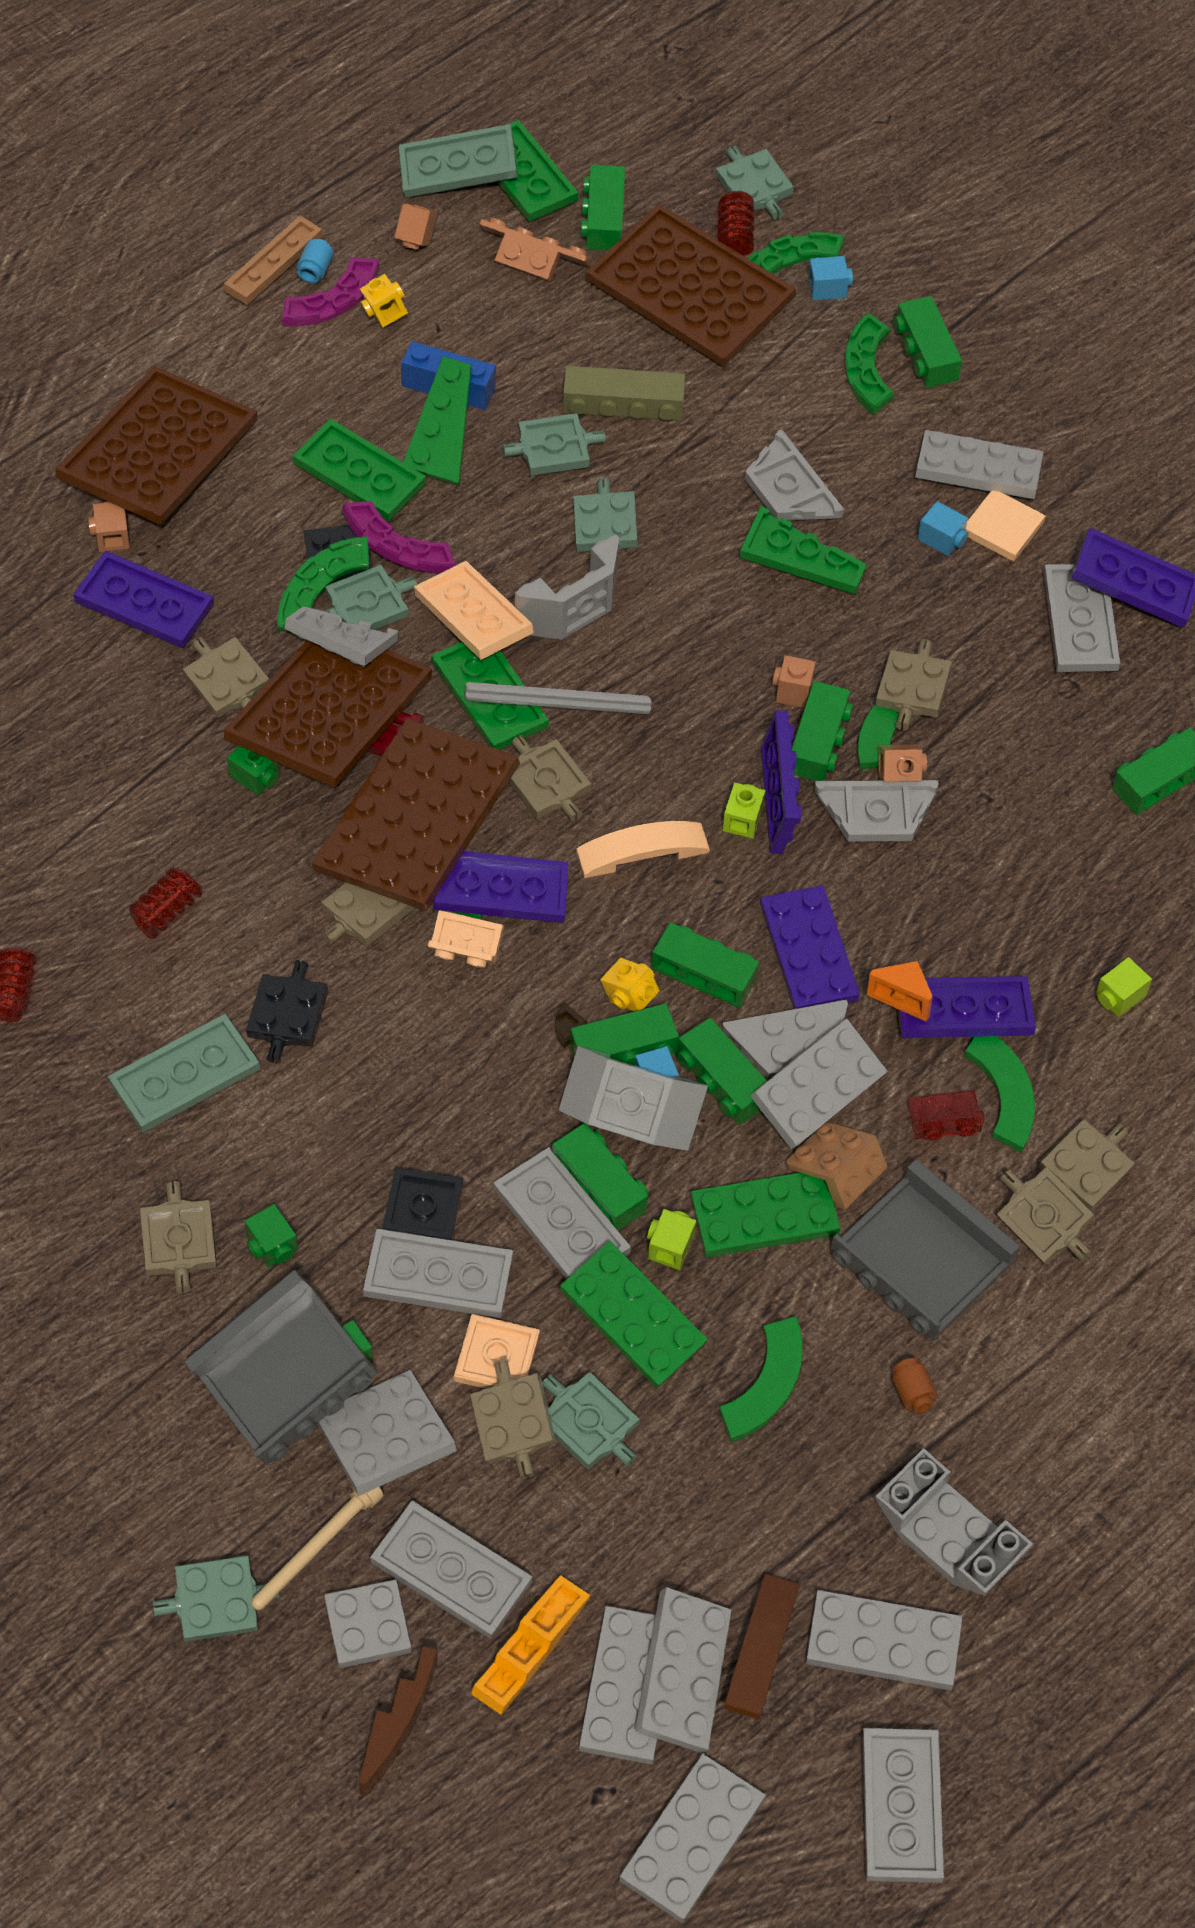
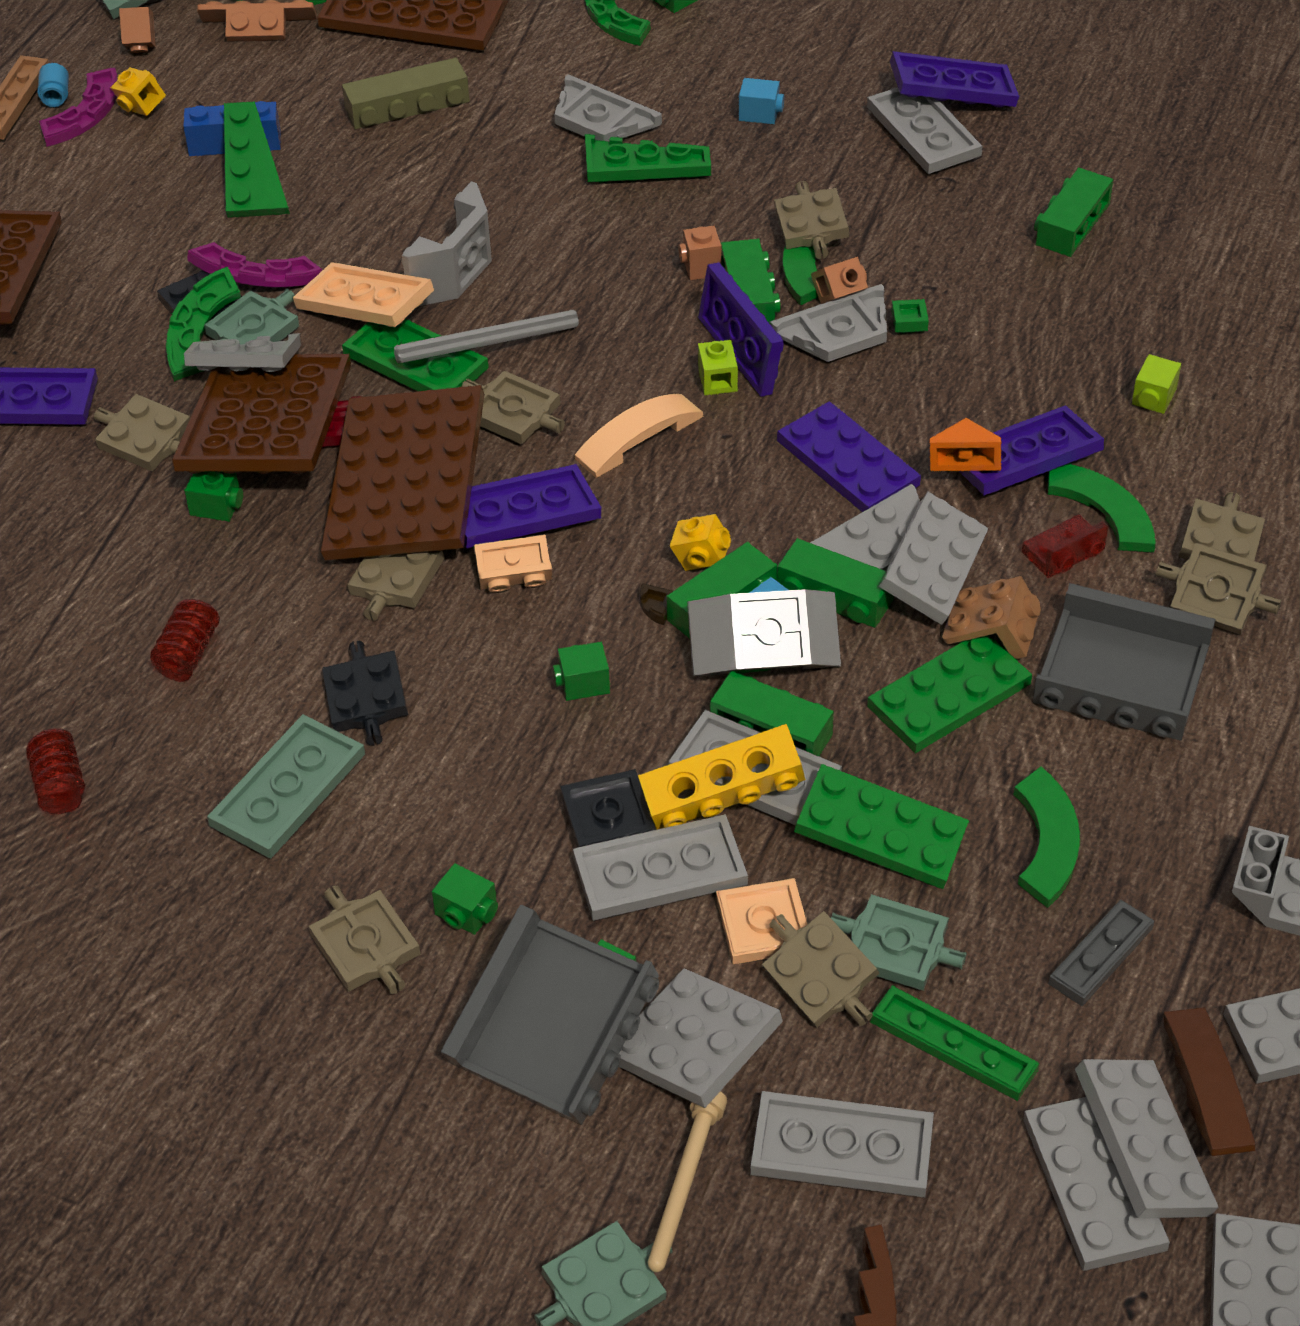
camera: 20 degrees left, 10 degrees down
green plate [293,418,426,522] -> none
light grey plate [324,1580,412,1669] -> none
light orange slope [471,1575,590,1715] -> none
sand green plate [502,413,605,476] -> none
sand green plate [574,478,638,552] -> none
lime brick [647,1209,696,1270] -> none
green brick [651,922,760,1009] -> none
dark orange brick [892,1358,938,1413] -> none
light grey plate [915,430,1044,500] -> none
light nougat tile [966,491,1046,562] -> none
none -> green brick [552,641,610,701]
none -> yellow brick [638,724,806,830]
none -> green tile [870,985,1039,1101]
none -> green plate [891,299,929,332]
none -> dark grey tile [1048,899,1154,1007]

